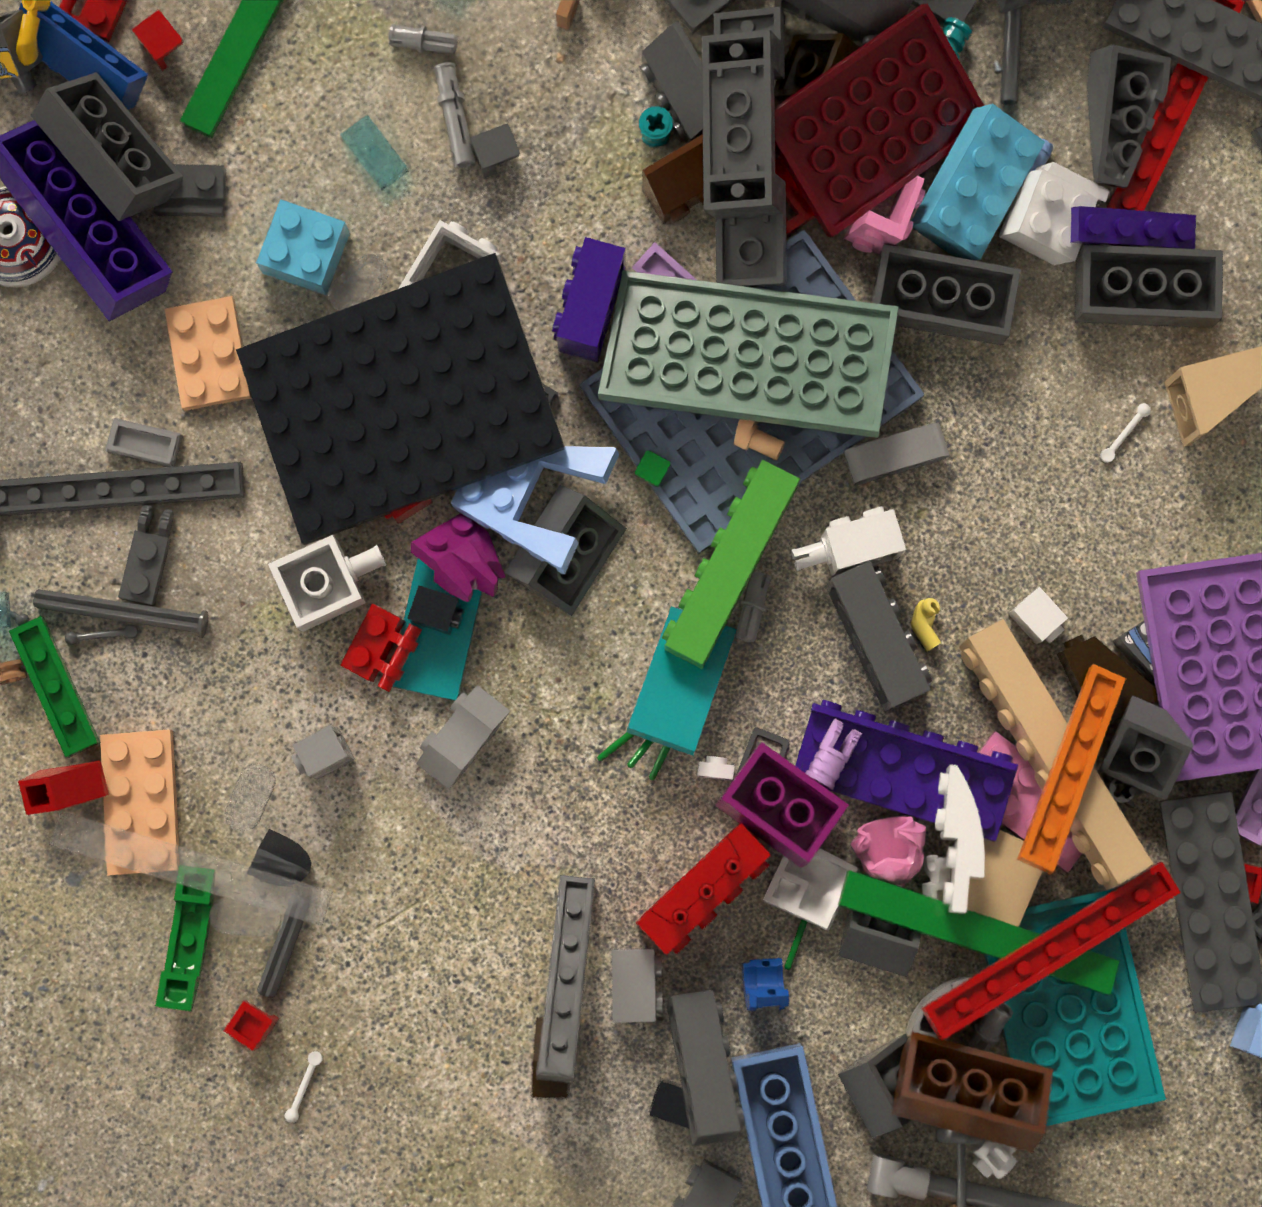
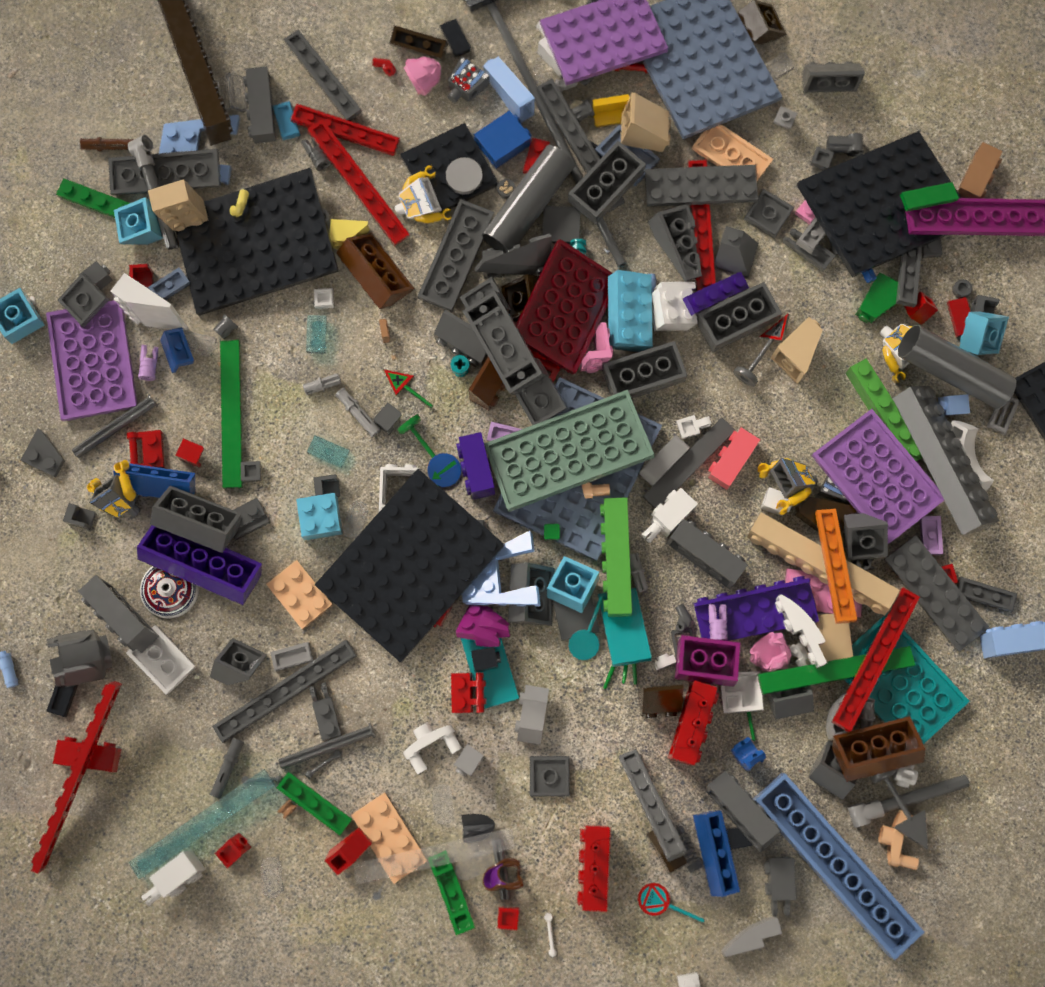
camera: 30 degrees left, 5 degrees down
white brick [268,535,386,632] -> none
light grey brick [612,948,663,1023] -> none
light yellow arm [911,598,941,652] -> none
white hinge [1100,403,1151,463] -> none
none -> dark grey slope [210,638,267,685]
none -> dark grey plate [241,461,261,482]
none -> dark grey panel [313,474,340,497]
none -> piece [383,369,433,408]
none -> blue piece [397,414,461,487]
none -> white connector [403,722,462,775]
none -> reddish brown piece [483,858,524,892]
none -> dark grey tile [530,756,570,797]
none -> medium azure brick [547,556,599,613]
none -> dark grey tile [553,596,600,641]
none -> teal piece [568,596,603,660]
none -> red piece [577,825,610,912]
none -> dark brown slope [638,684,684,719]
none -> piece [638,883,705,922]
none -> dark grey tile [643,417,735,509]
none -> dark grey arm [675,604,692,633]
none -> white plate [676,415,711,440]
none -> dark grey piece [676,826,703,873]
none -> blue brick [693,810,740,897]
none -> coral brick [708,427,760,490]
none -> dark grey slope [714,226,759,278]
none -> dark grey piece [733,313,790,387]
none -> torso [757,458,818,515]

